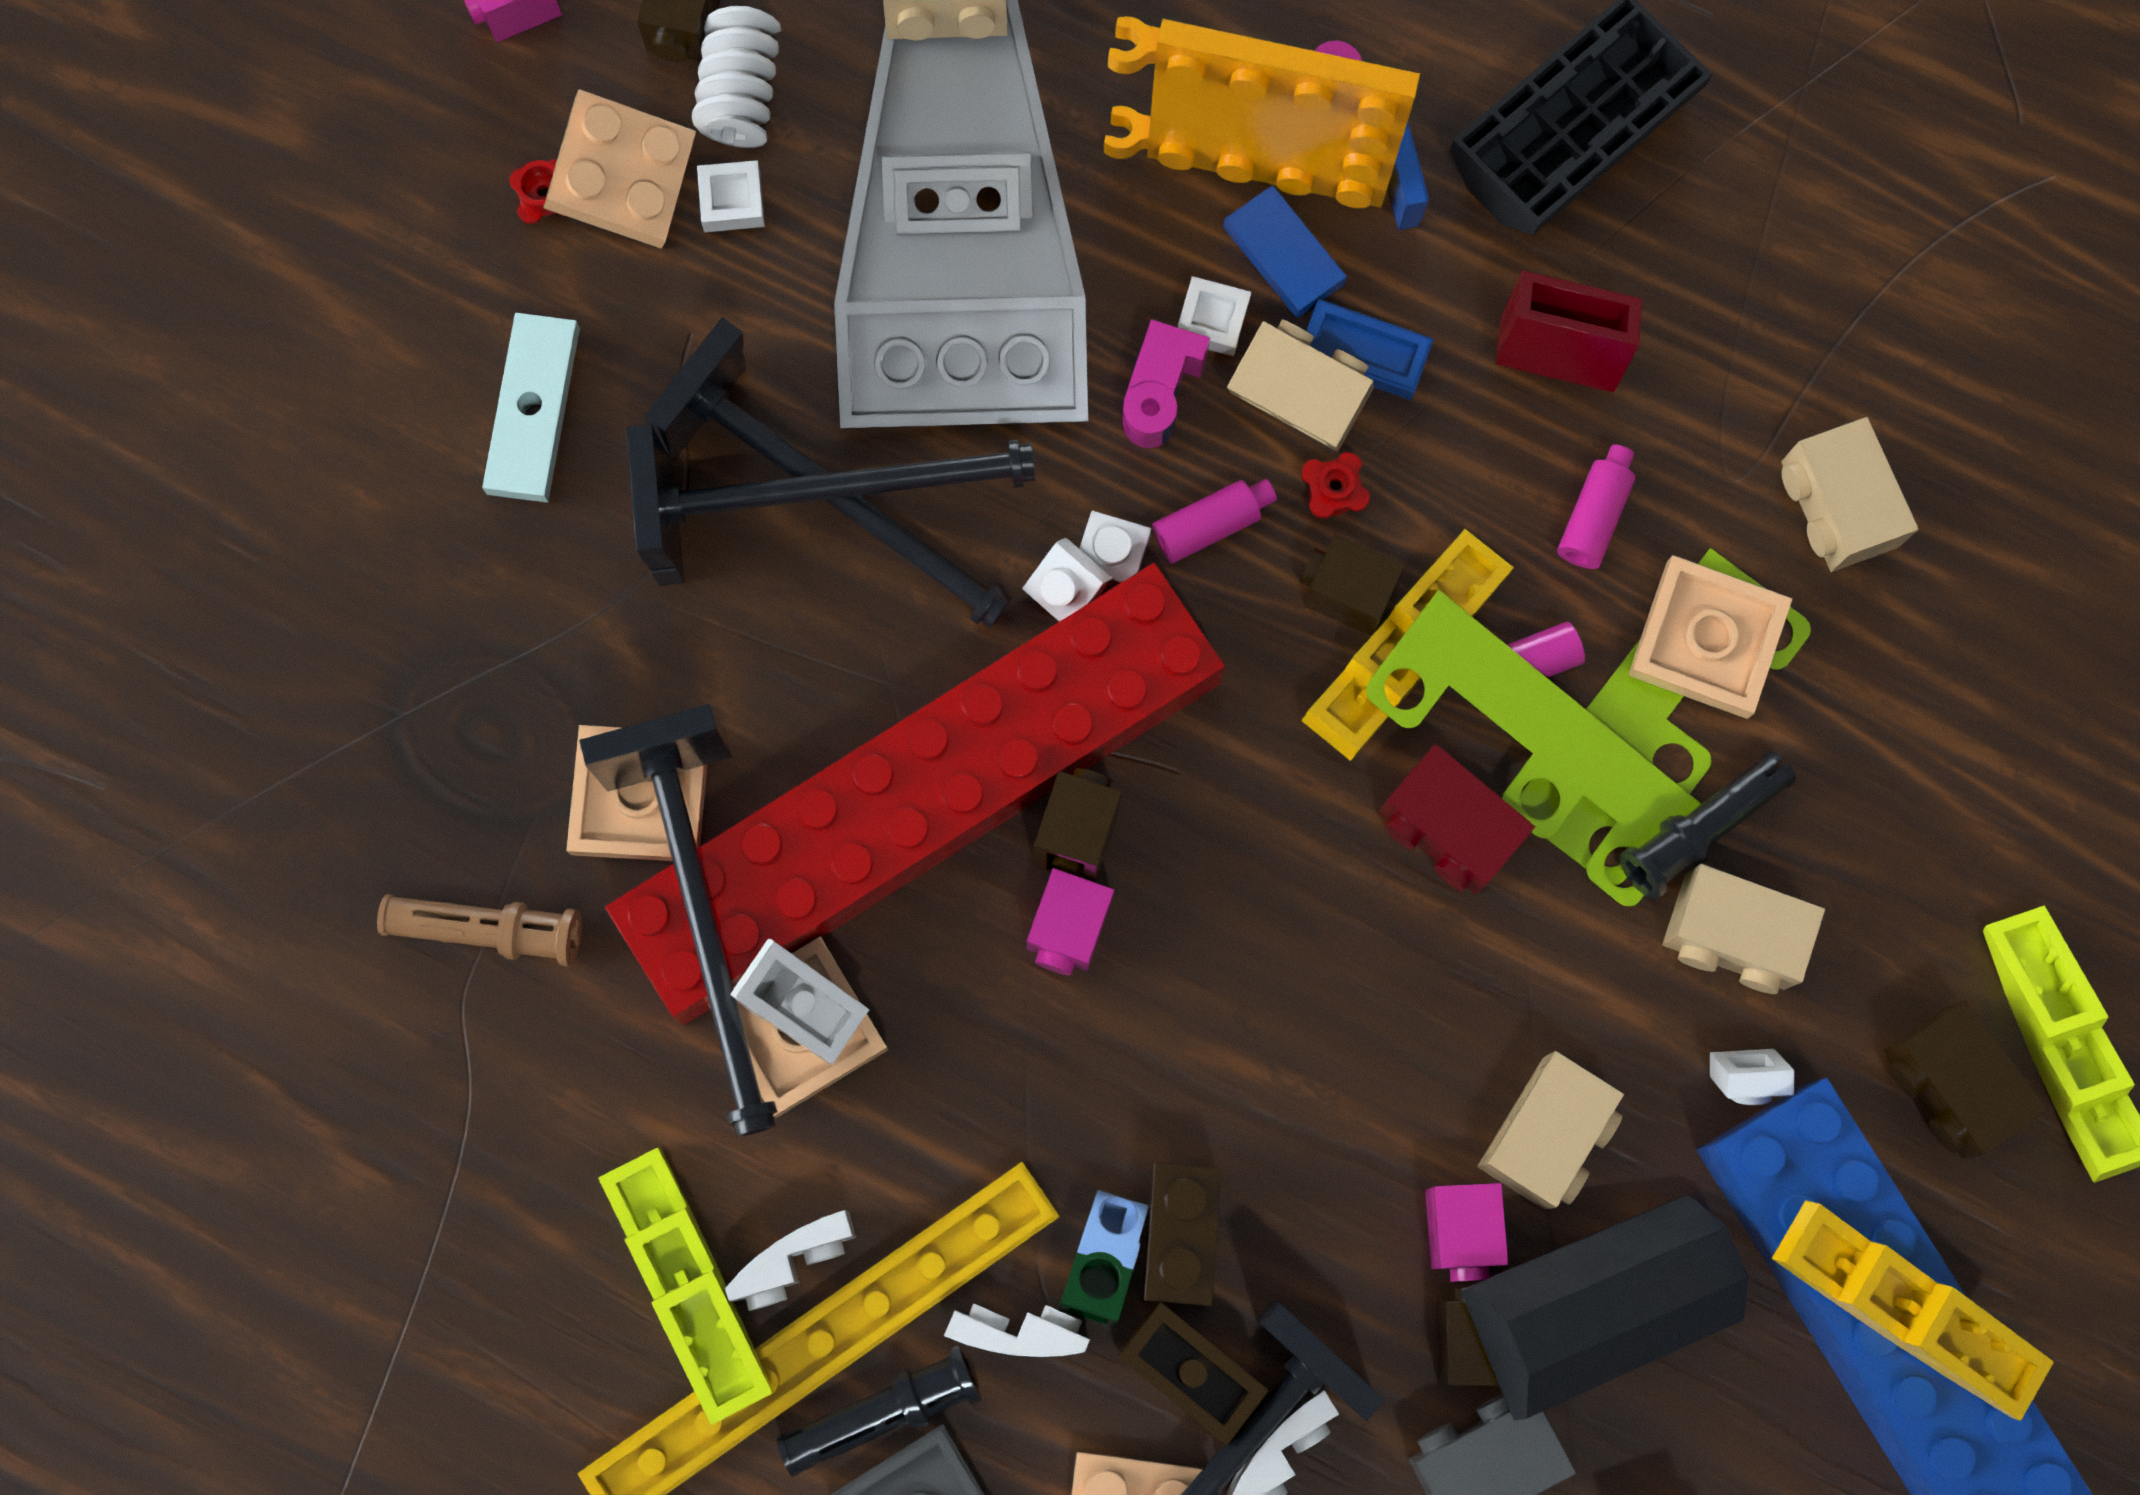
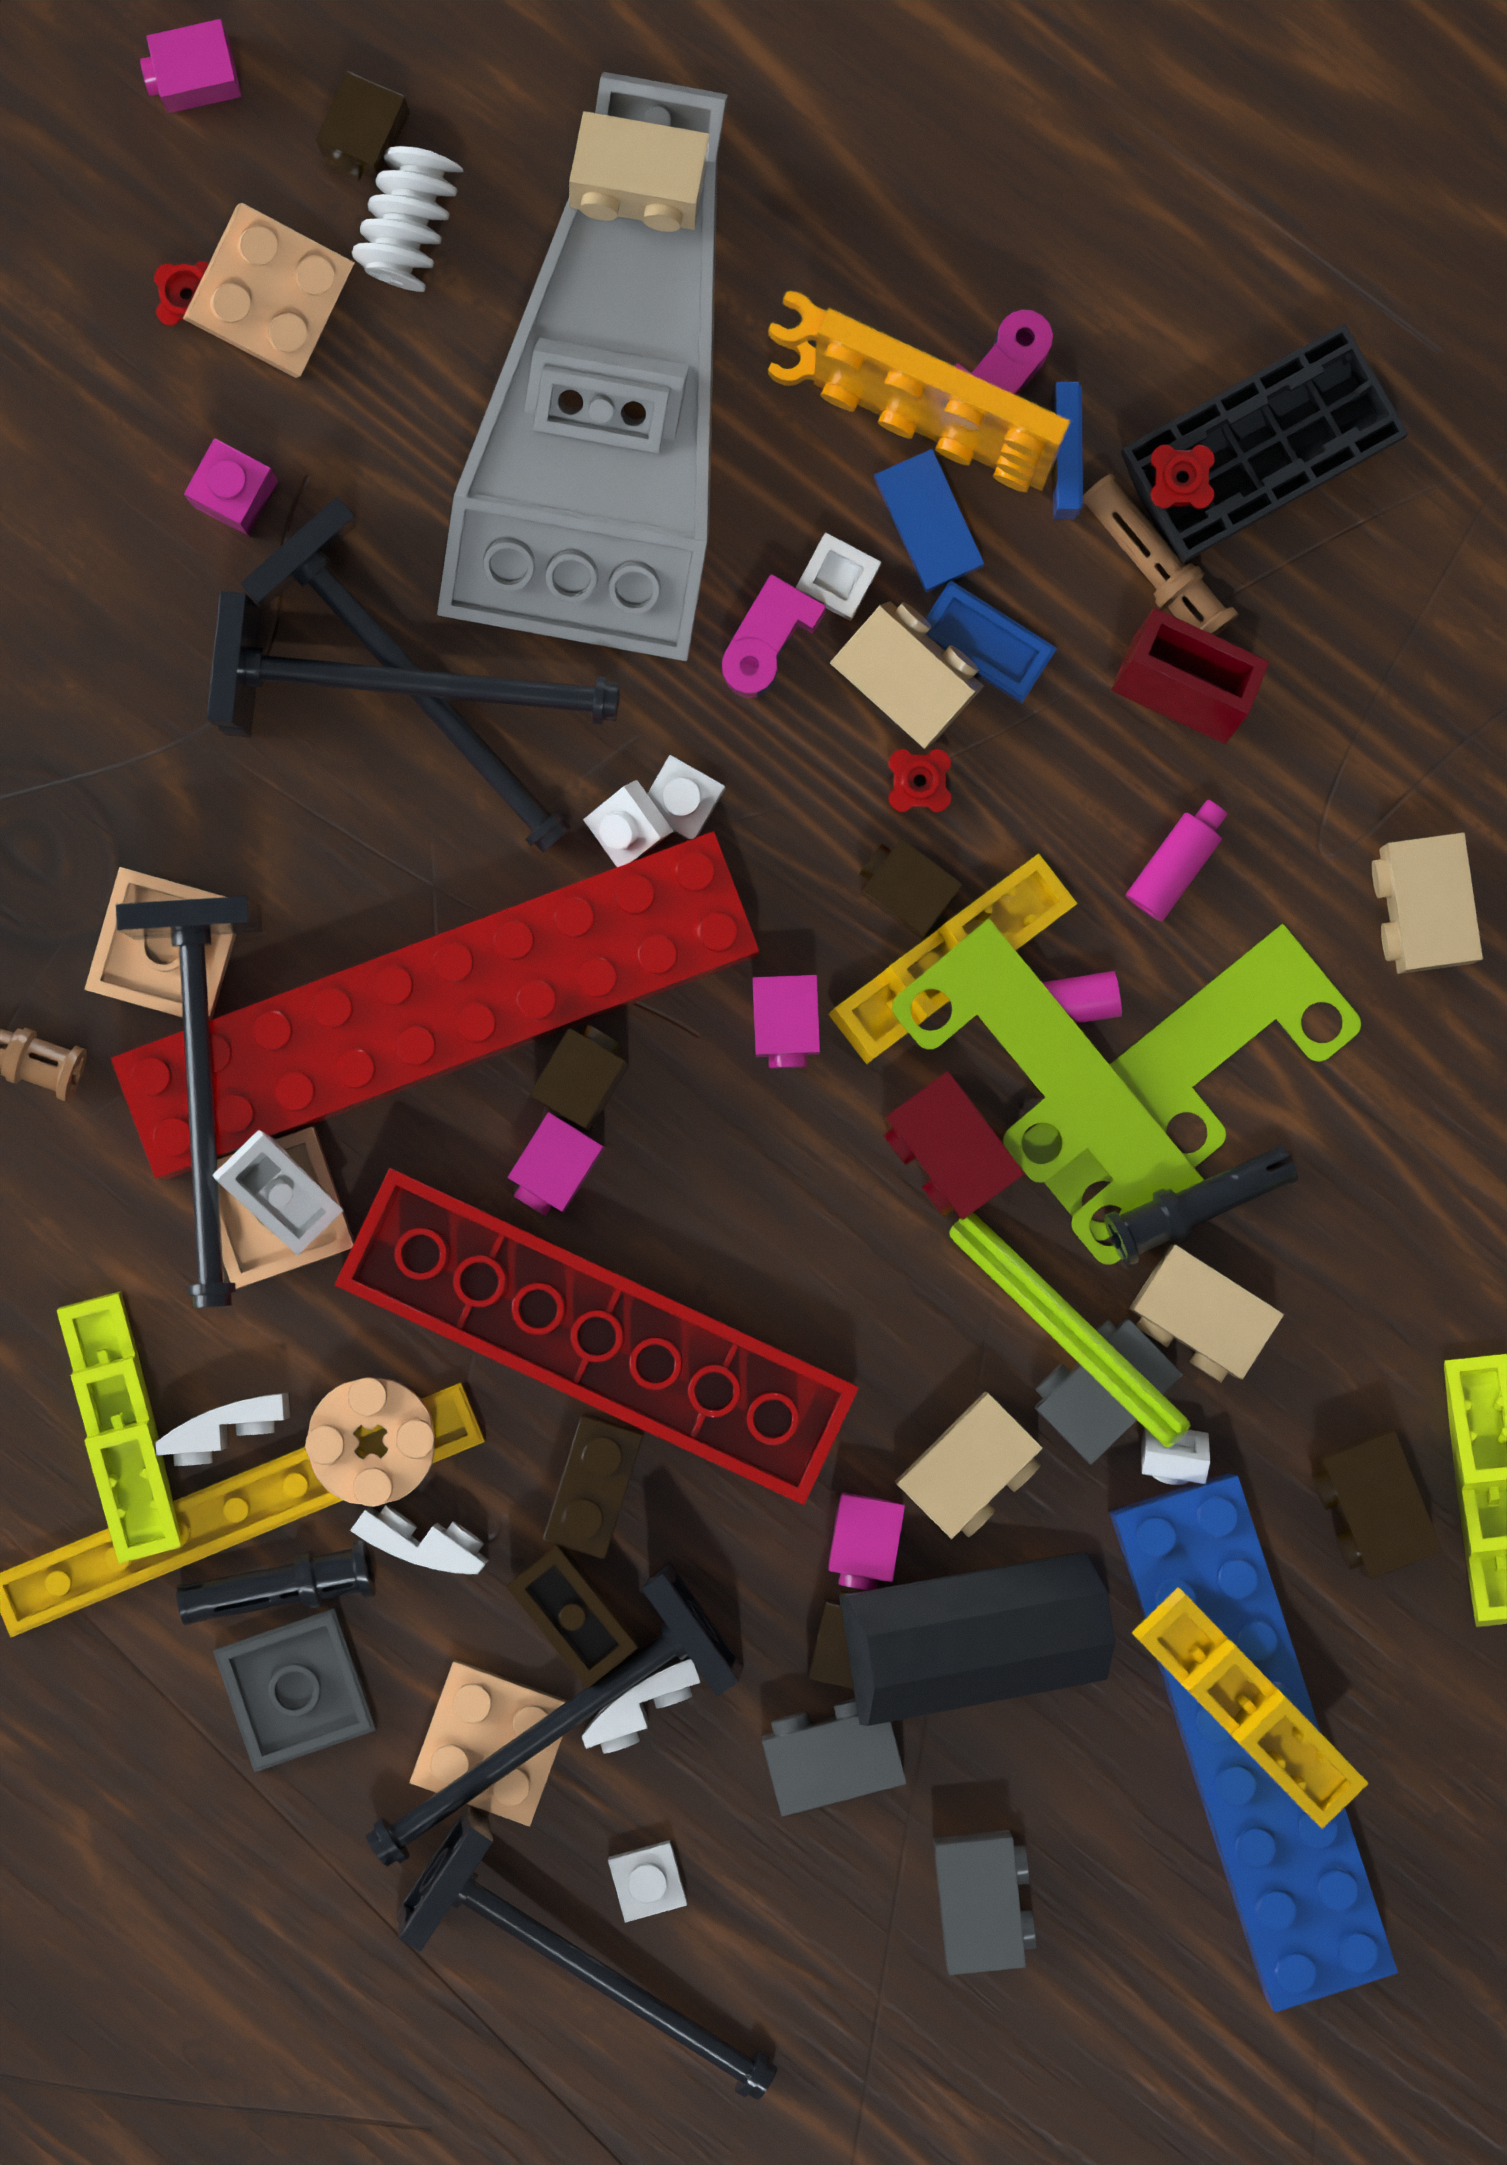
camera: 15 degrees right, 10 degrees up
light aqua tile [482,313,580,503] -> none
white plate [697,160,765,232] -> none
leg [1058,1190,1149,1328] -> none
dark pink cylinder [1152,479,1277,564] -> none
light nougat plate [1628,555,1792,719] -> none
none -> dark pink brick [184,438,279,536]
none -> light nougat plate [305,1377,436,1507]
none -> red brick [335,1168,859,1505]
none -> dark pink brick [753,975,820,1069]
none -> lime axle [949,1213,1190,1447]
none -> dark grey brick [1033,1318,1183,1465]
none -> medium nougat pin [1083,474,1239,636]
none -> red plate [1150,445,1215,509]

